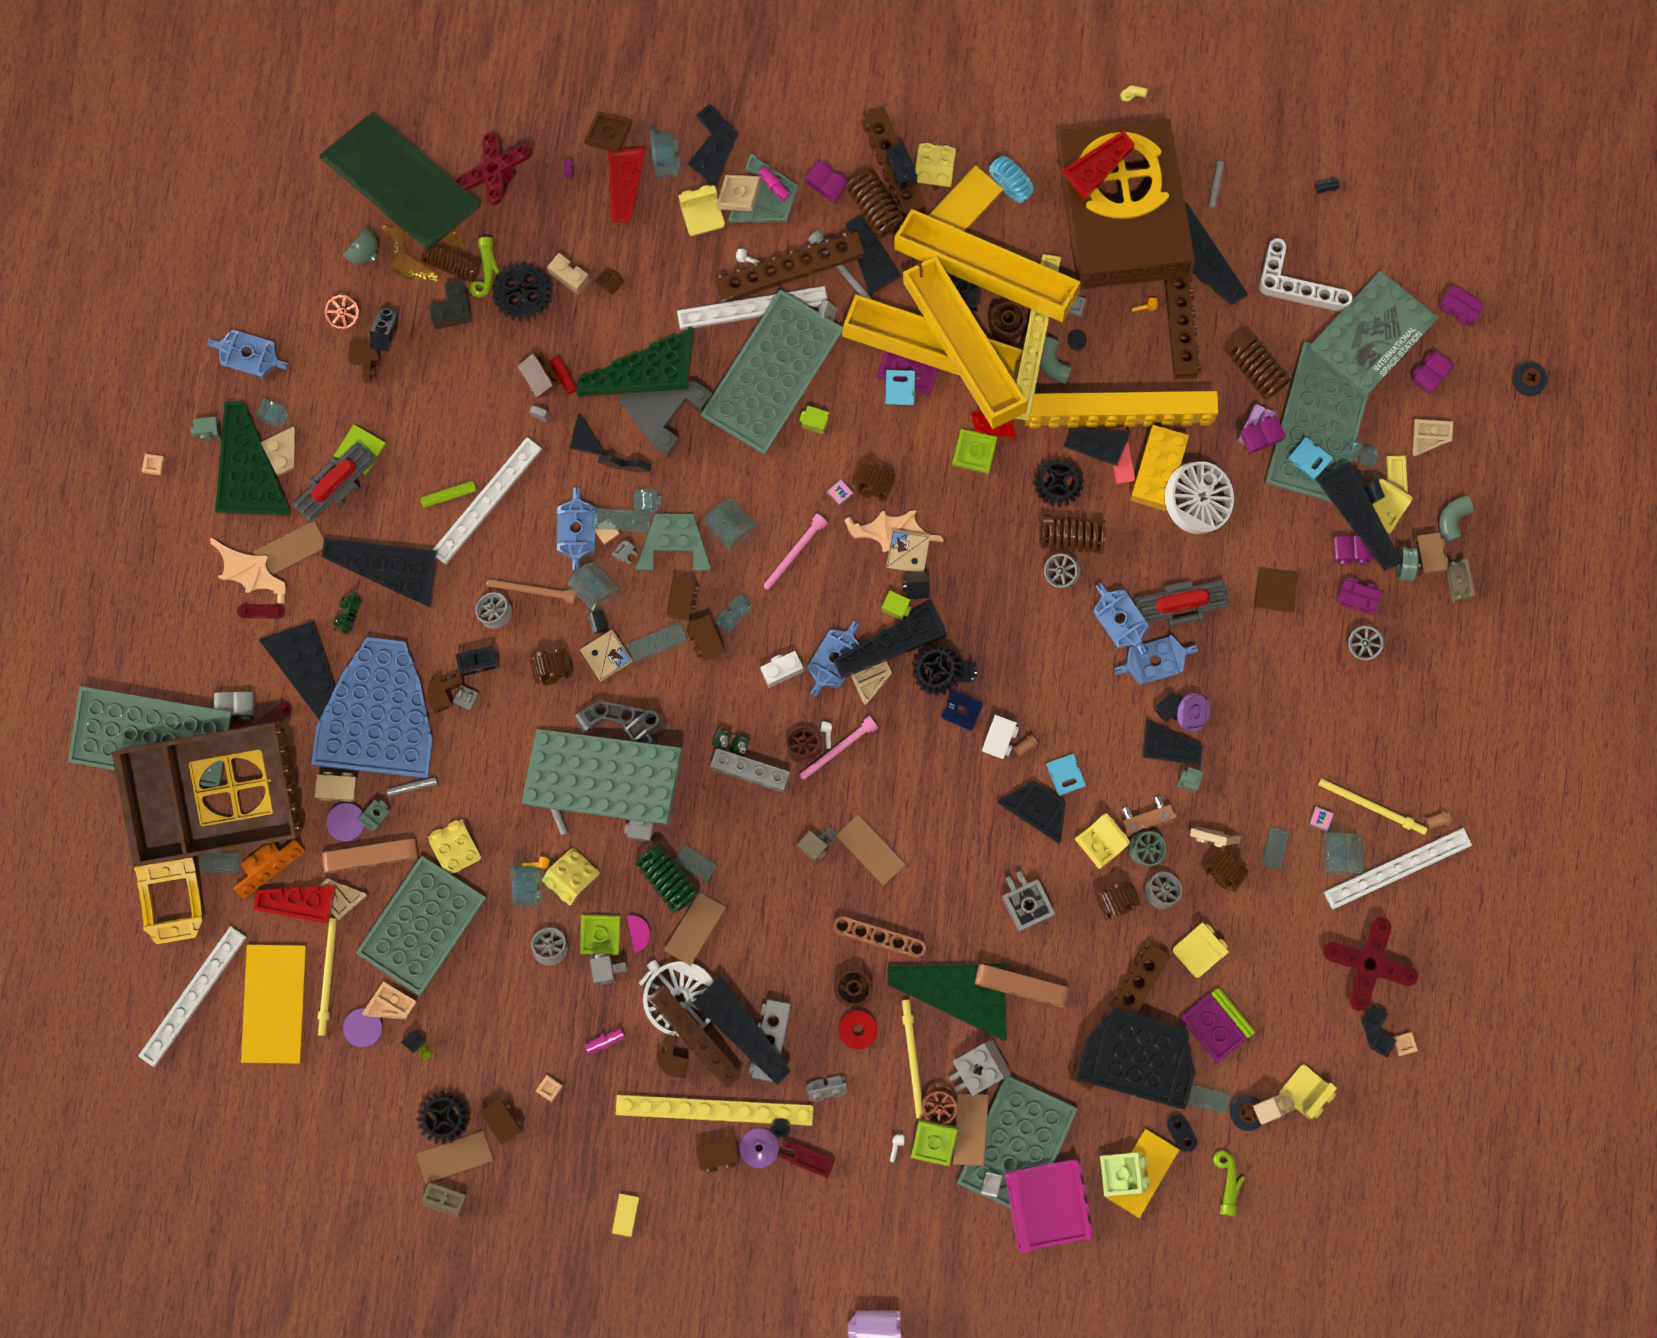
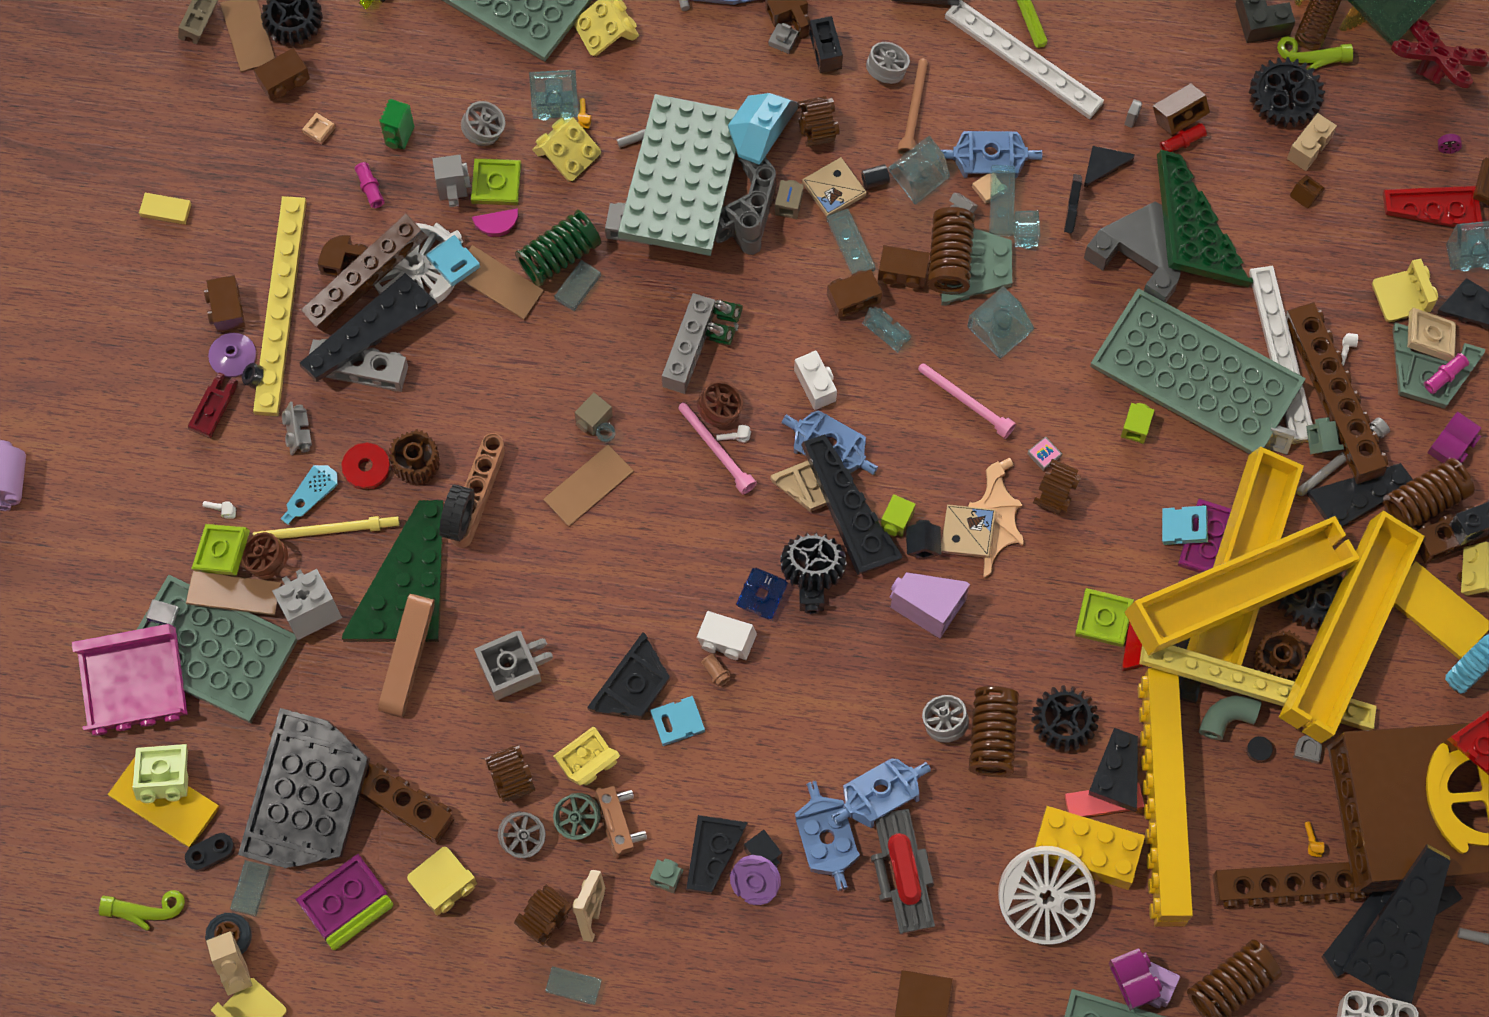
camera: 90 degrees right, 10 degrees down
none -> medium azure piece [281,465,338,525]
none -> green brick [379,99,415,149]
none -> medium azure piece [426,235,480,287]
none -> black tyre [439,484,475,542]
none -> medium azure wedge [728,93,798,165]
none -> dark tan brick [775,180,804,219]
none -> lavender slope [890,572,970,638]
none -> reddish brown piece [927,207,975,295]
none -> sand green brick [1306,417,1344,454]
none -> black wing [1343,844,1451,1004]

